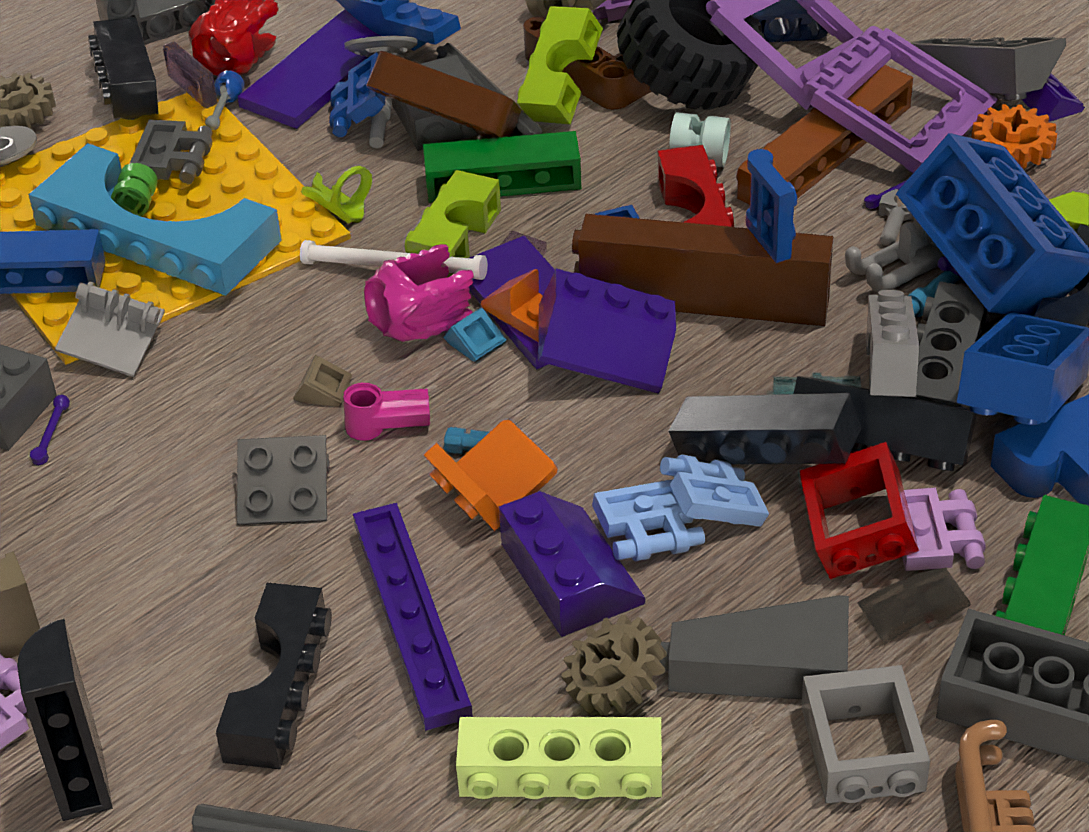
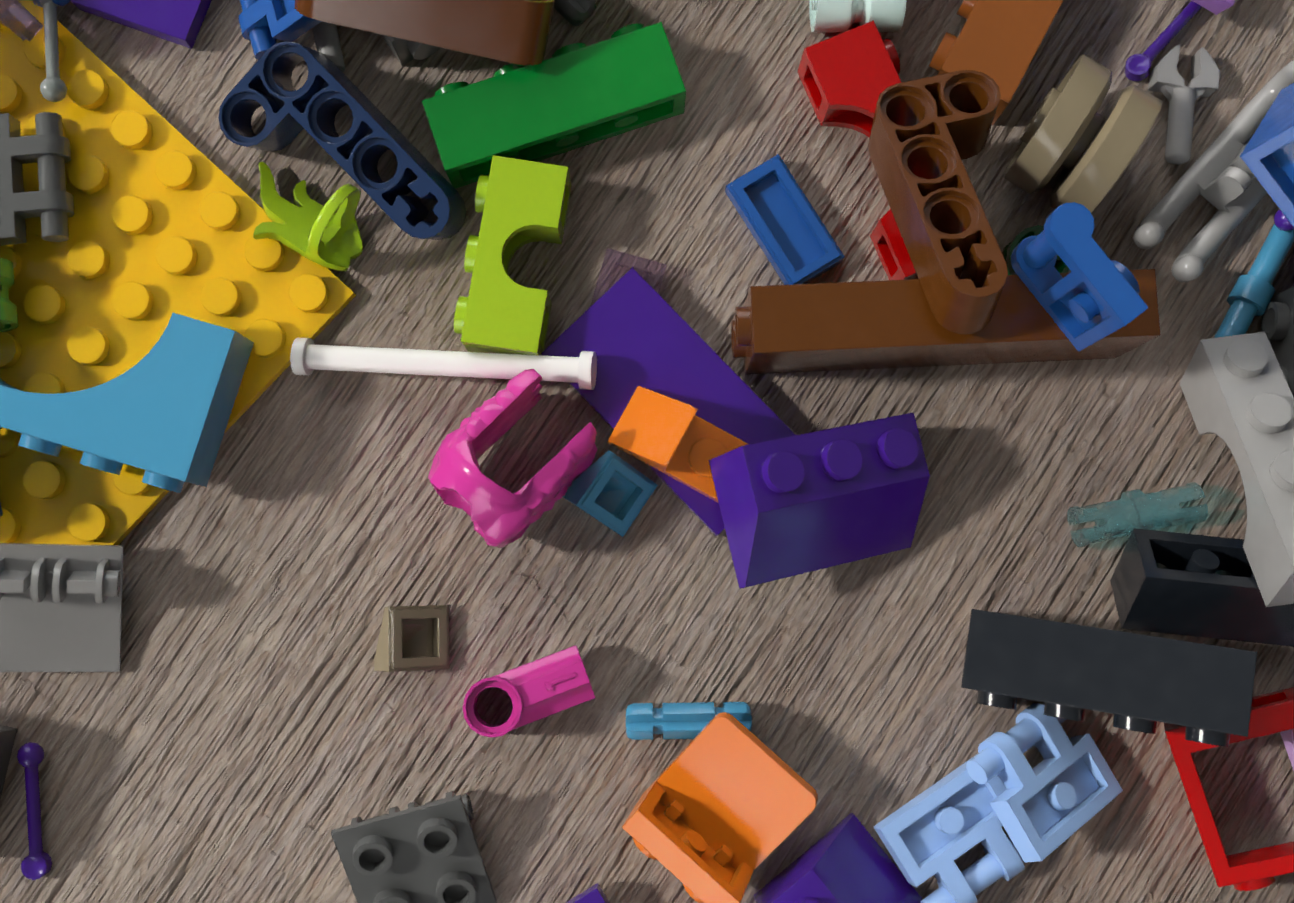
camera: 15 degrees left, 40 degrees up
none -> dark blue beam [218,41,466,240]
none -> reddish brown beam [868,70,1008,334]
none -> dark tan wheel [1002,54,1163,213]

